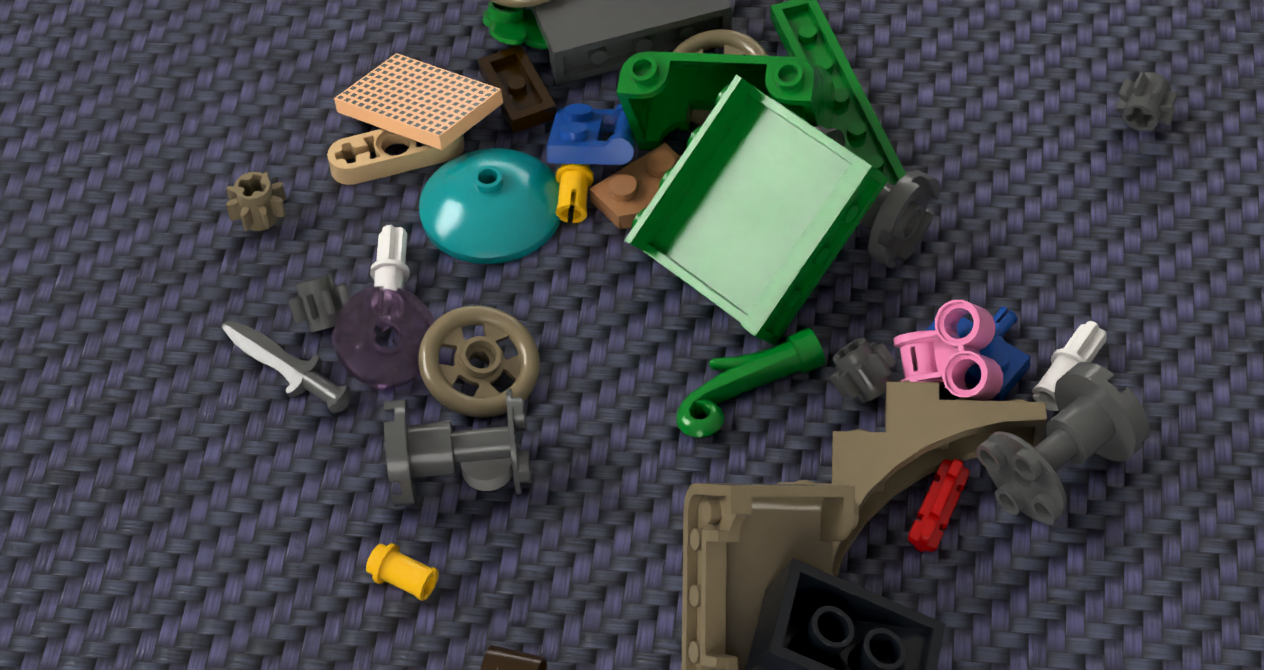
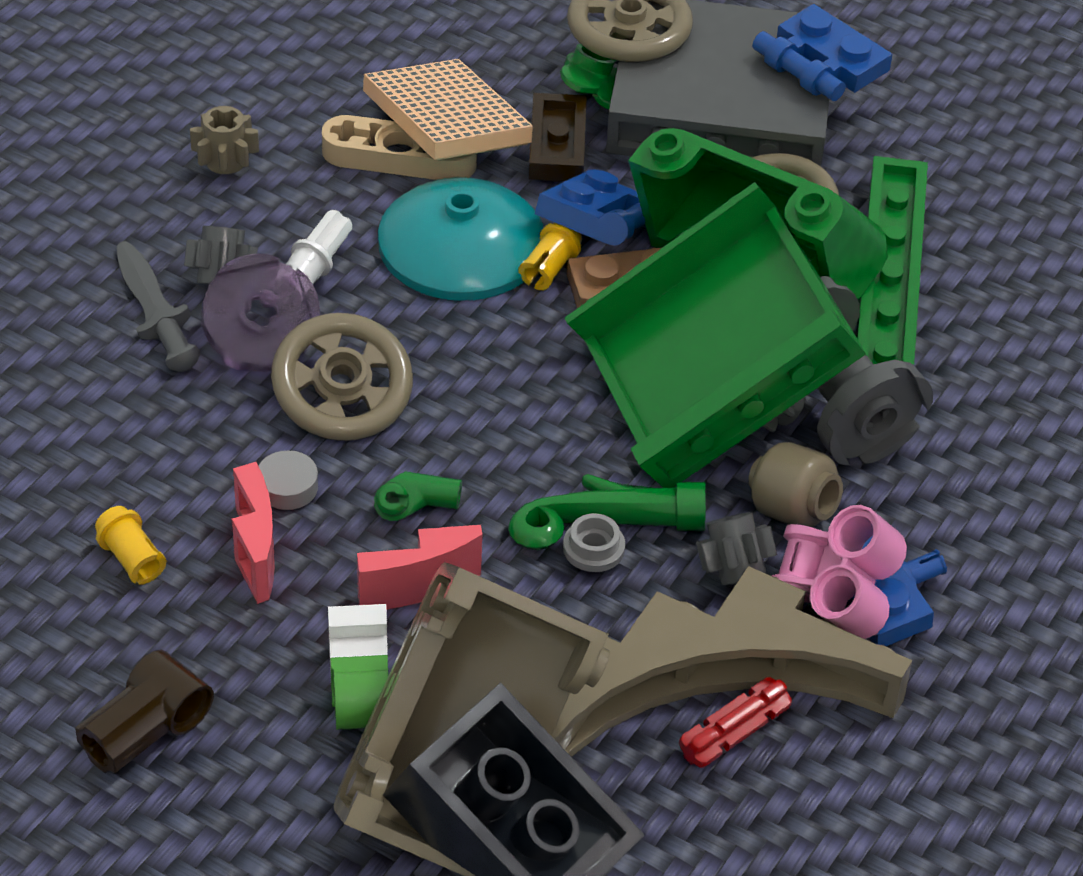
camera: 20 degrees right, 5 degrees down
dark grey piece [383,388,532,506] -> none
dark grey piece [976,362,1150,525] -> none
white axle [1032,321,1107,411] -> none
none -> coral slope [232,462,275,604]
none -> leg [328,604,388,730]
none -> coral slope [357,525,482,610]
none -> green arm [374,471,462,521]
none -> light grey plate [563,513,625,572]
none -> dark tan head [749,442,843,527]

